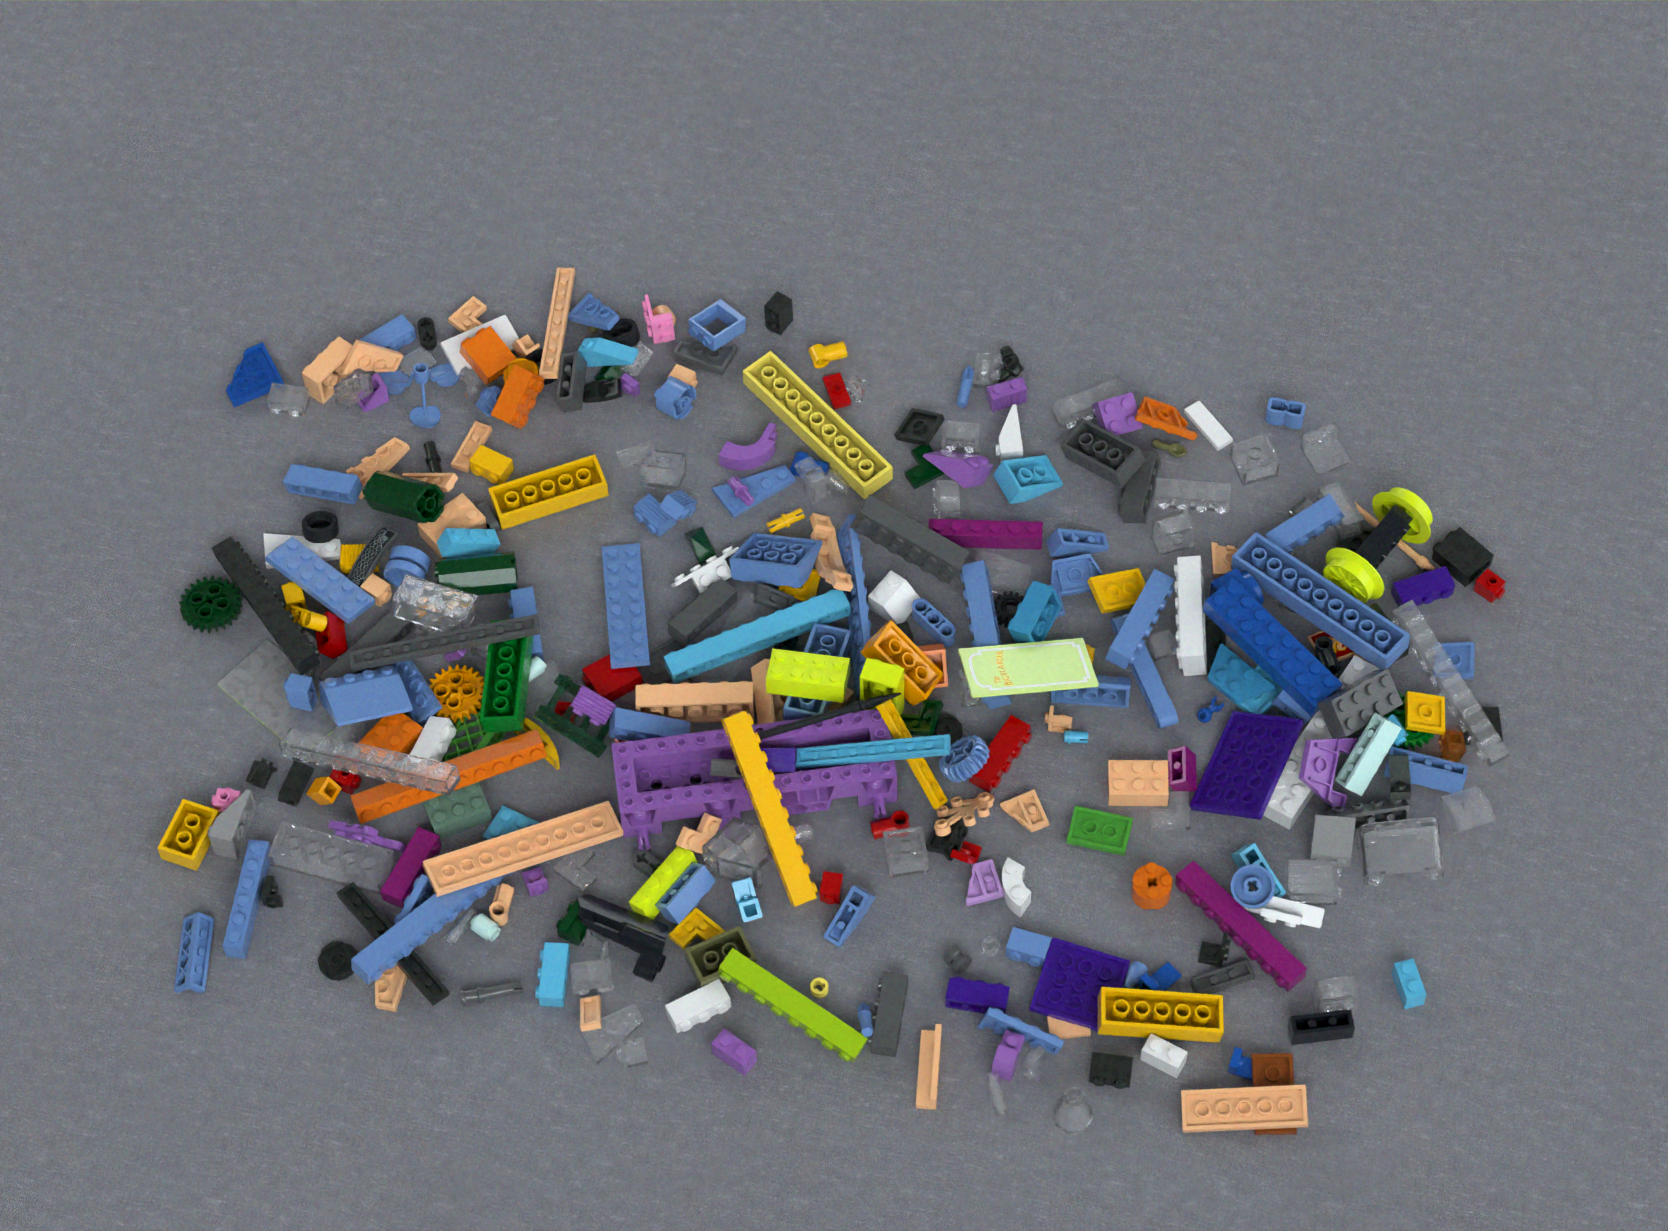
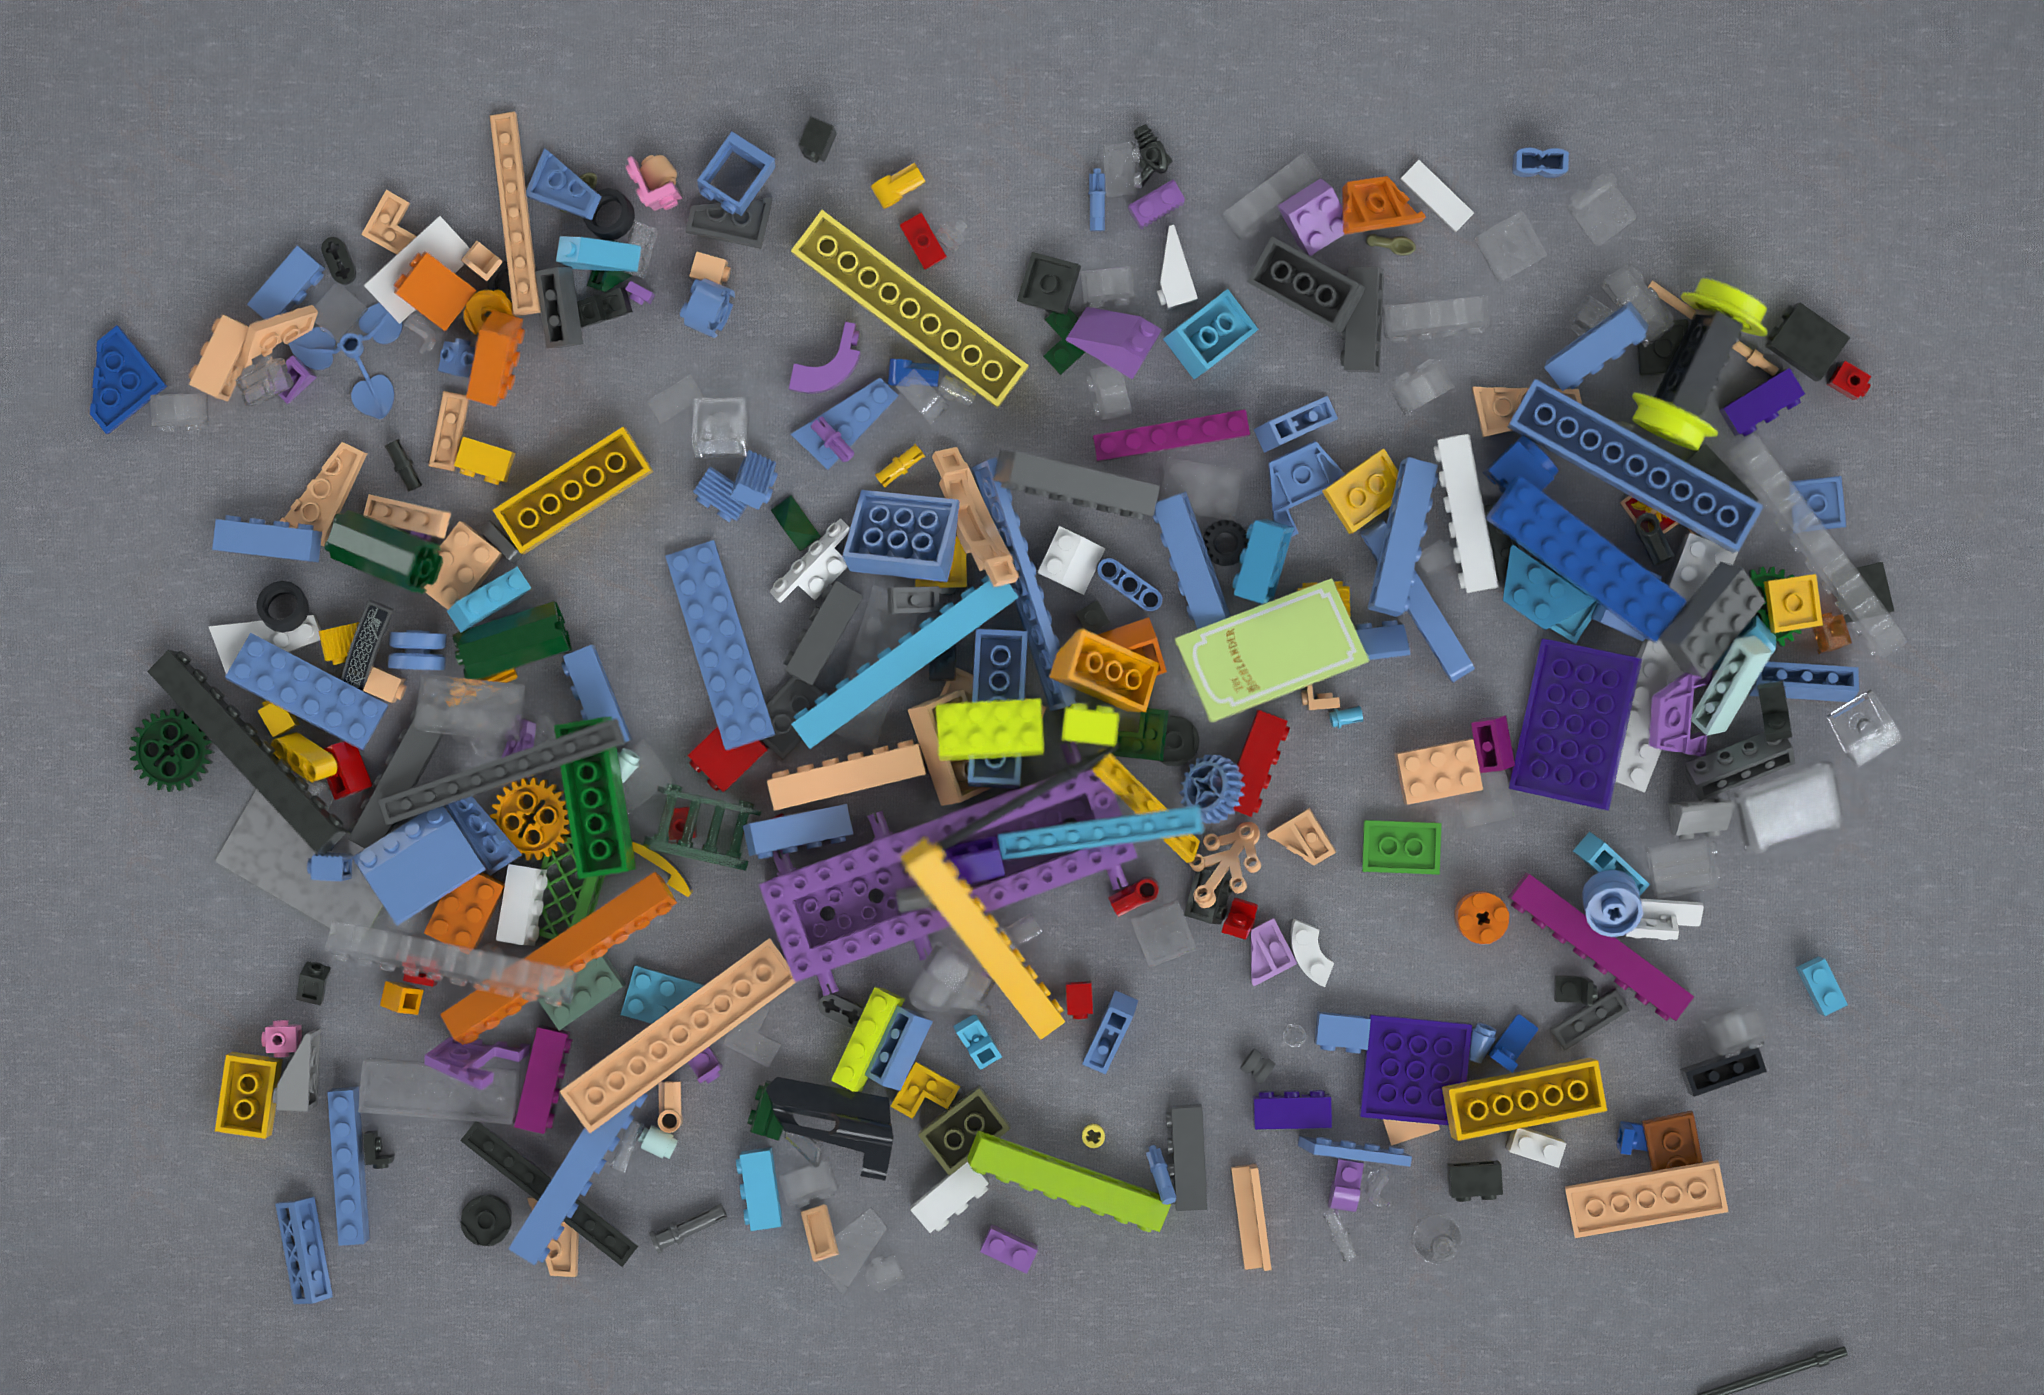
camera: 15 degrees left, 30 degrees up
pearl dark grey hinge [278,760,314,806] -> none
medium blue wing [394,874,433,924] -> none
medium lavender brick [570,685,616,727] -> none
light nougat plate [676,812,722,855] -> none
blue arm [1197,696,1224,723] -> none

